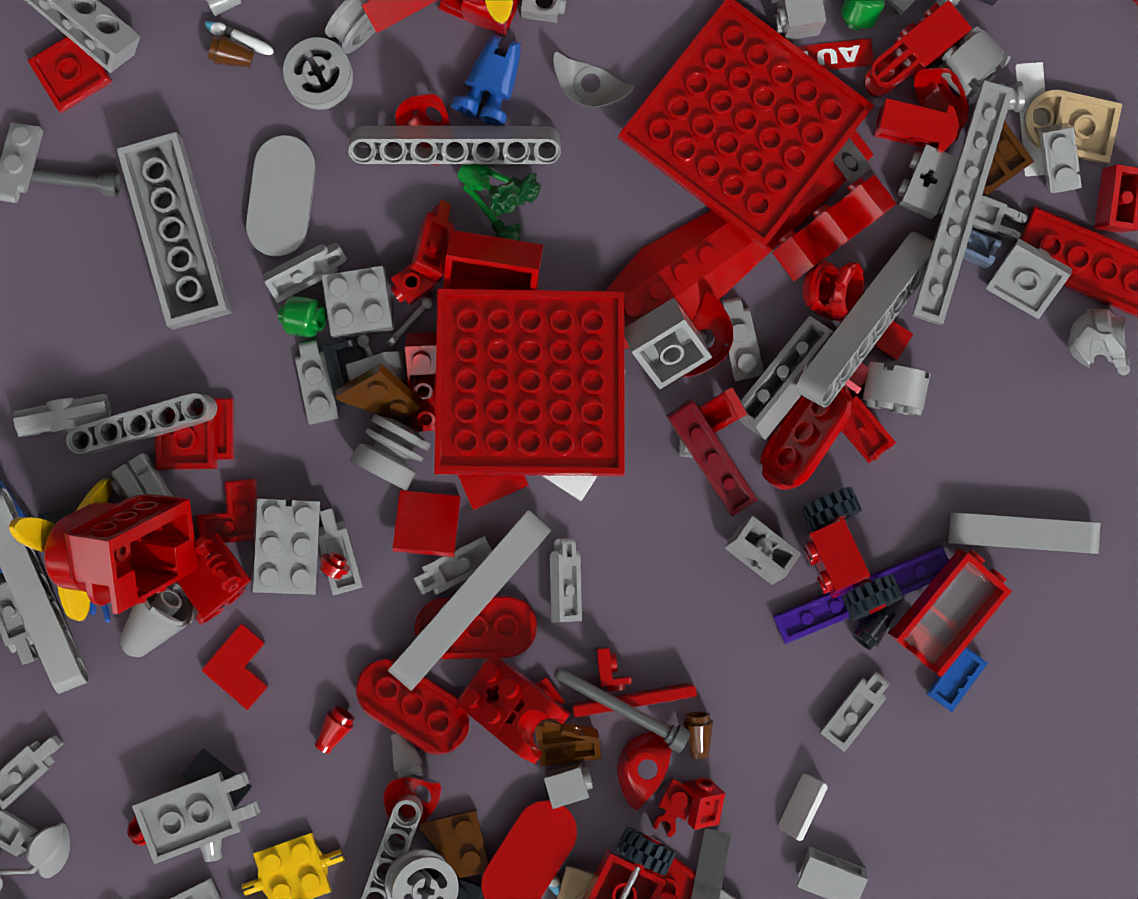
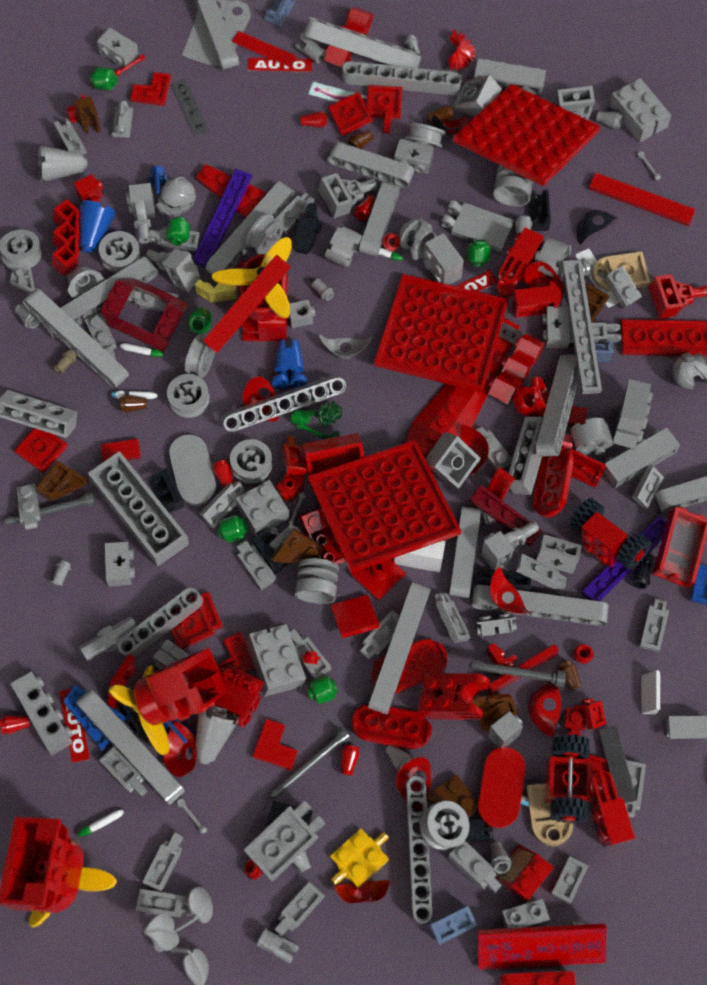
camera: 25 degrees left, 20 degrees down
light grey hinge [986,239,1072,319] -> none
none -> reddish brown wing [36,461,89,501]
none -> light grey pin [50,560,71,586]
none -> red tile [101,439,141,462]
none -> light grey brick [105,542,135,587]
none -> red wing [107,655,136,709]
none -> black hinge [150,468,185,513]
none -> red piece [164,722,197,777]
none -> light grey hinge [177,799,207,834]
none -> red cone [213,460,233,488]
none -> light grey wheel [230,439,272,484]
none -> dark grey piece [270,727,351,798]
none -> green head [307,675,338,705]
none -> light grey beam [449,506,481,598]
none -> light grey beam [472,585,609,626]
none -> light grey hinge [475,613,517,637]
none -> black hinge [478,570,531,592]
none -> light grey brick [481,521,539,570]
none -> red piece [490,567,530,614]
none -> light grey hinge [516,554,567,590]
none -> red plate [573,644,594,664]
none -> black piece [577,210,619,245]
none -> light grey brick [604,428,680,489]
none -> light grey piece [613,379,653,449]
none -> light grey plate [632,466,664,508]

